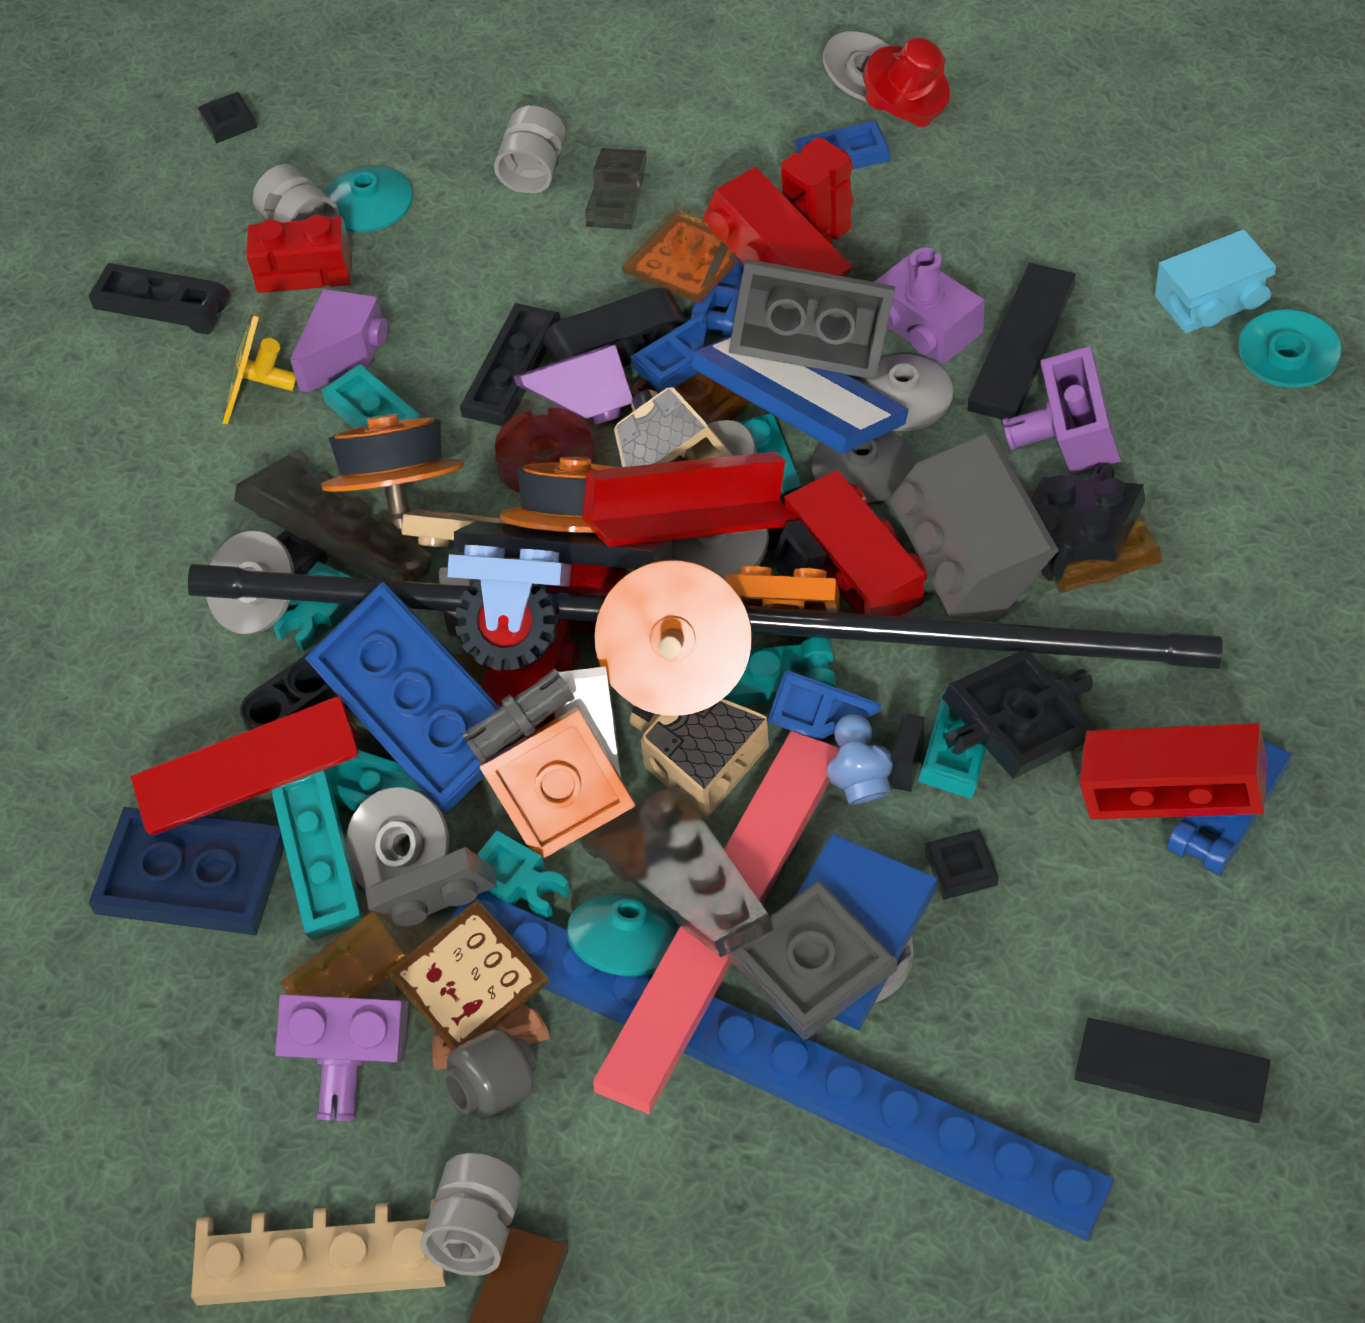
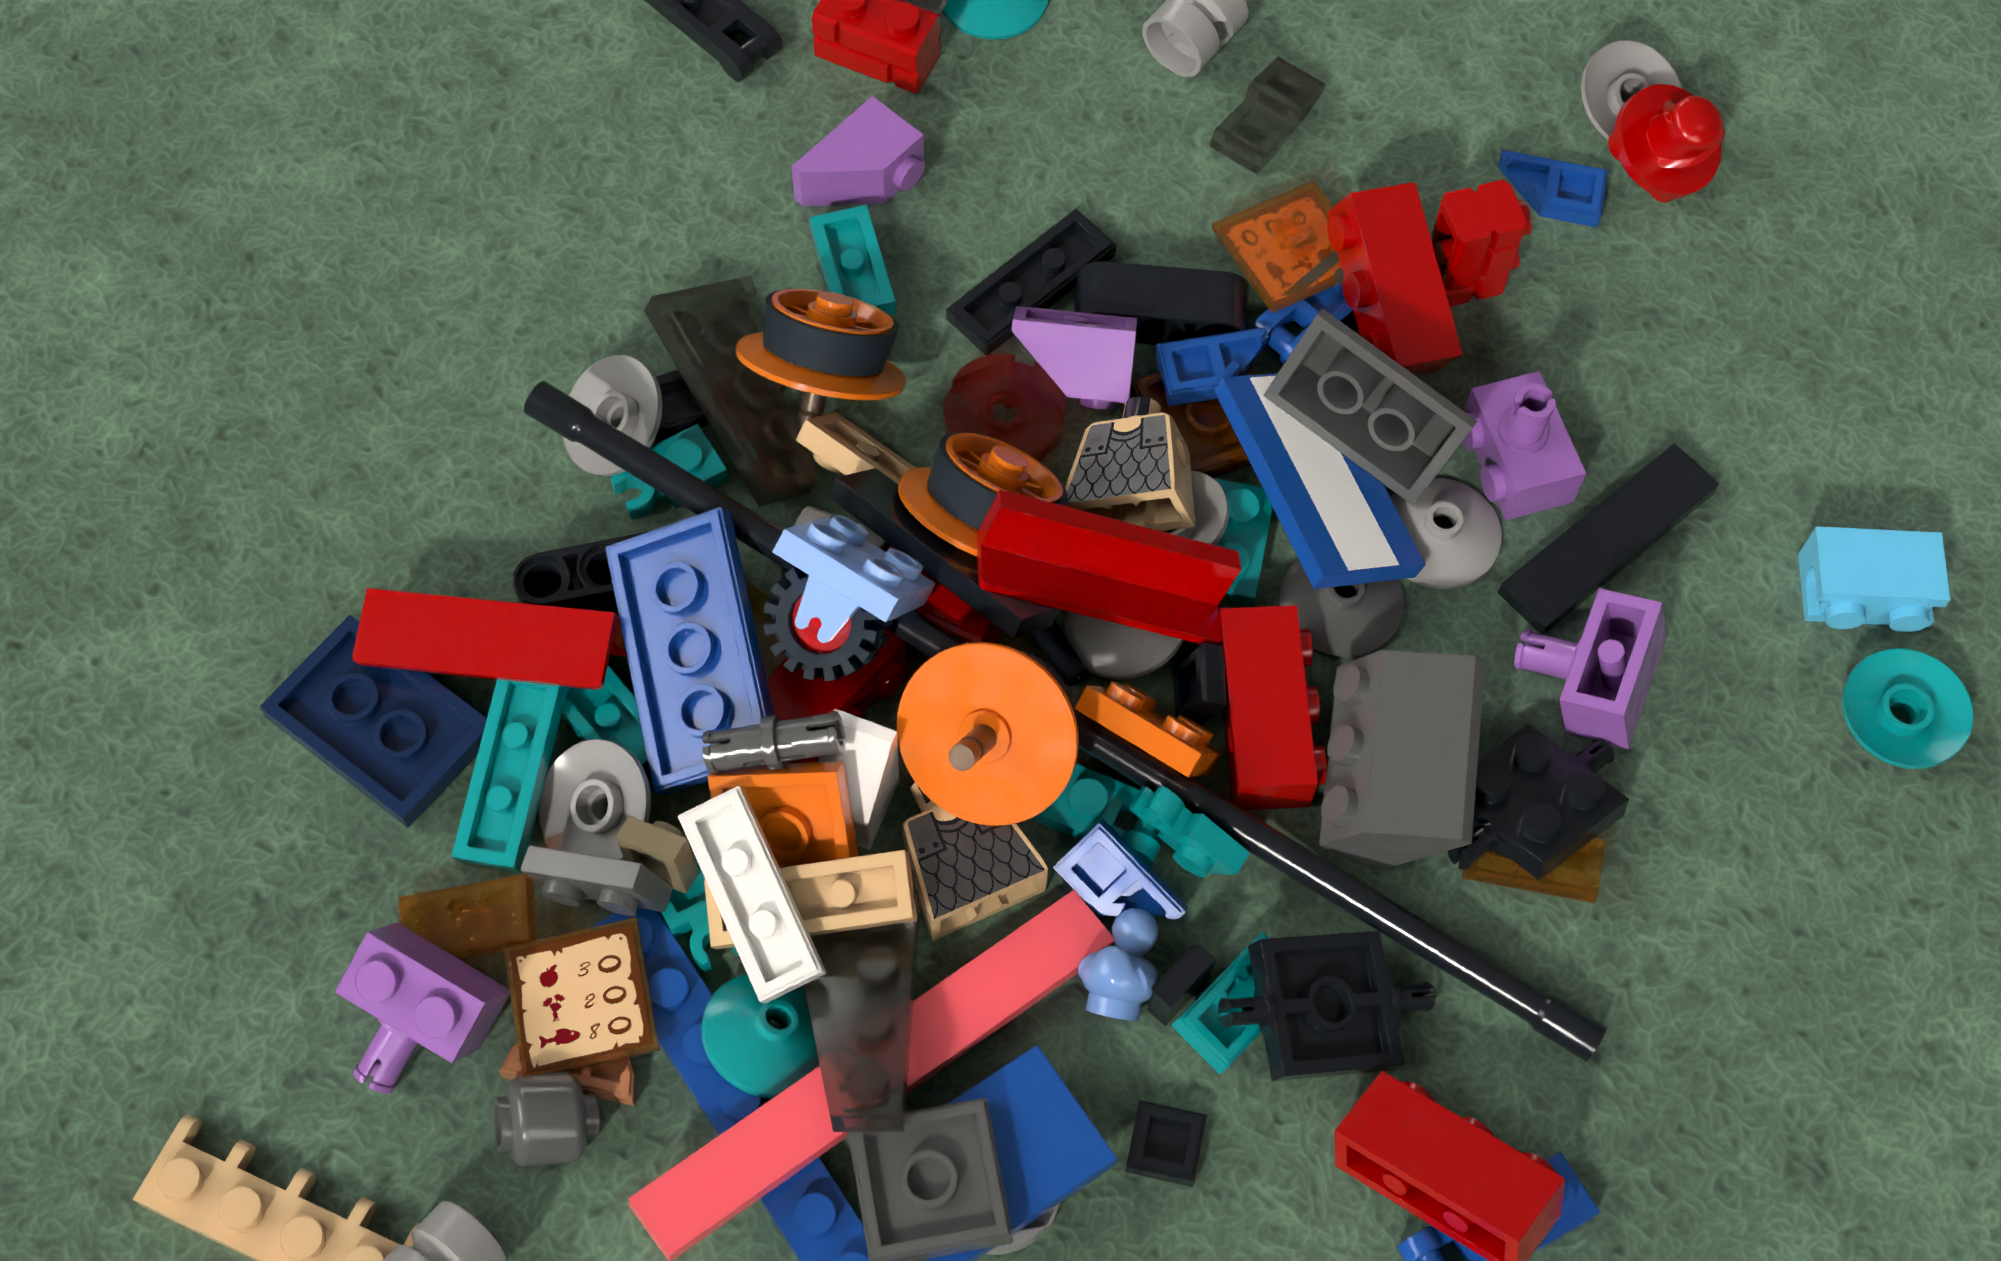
camera: 20 degrees right, 10 degrees up
yellow shield [222,312,296,424] -> none
none -> dark tan plate [615,816,699,894]
none -> white tile [678,786,827,1004]
none -> tan plate [704,850,917,949]
none -> teal plate [1129,786,1250,877]

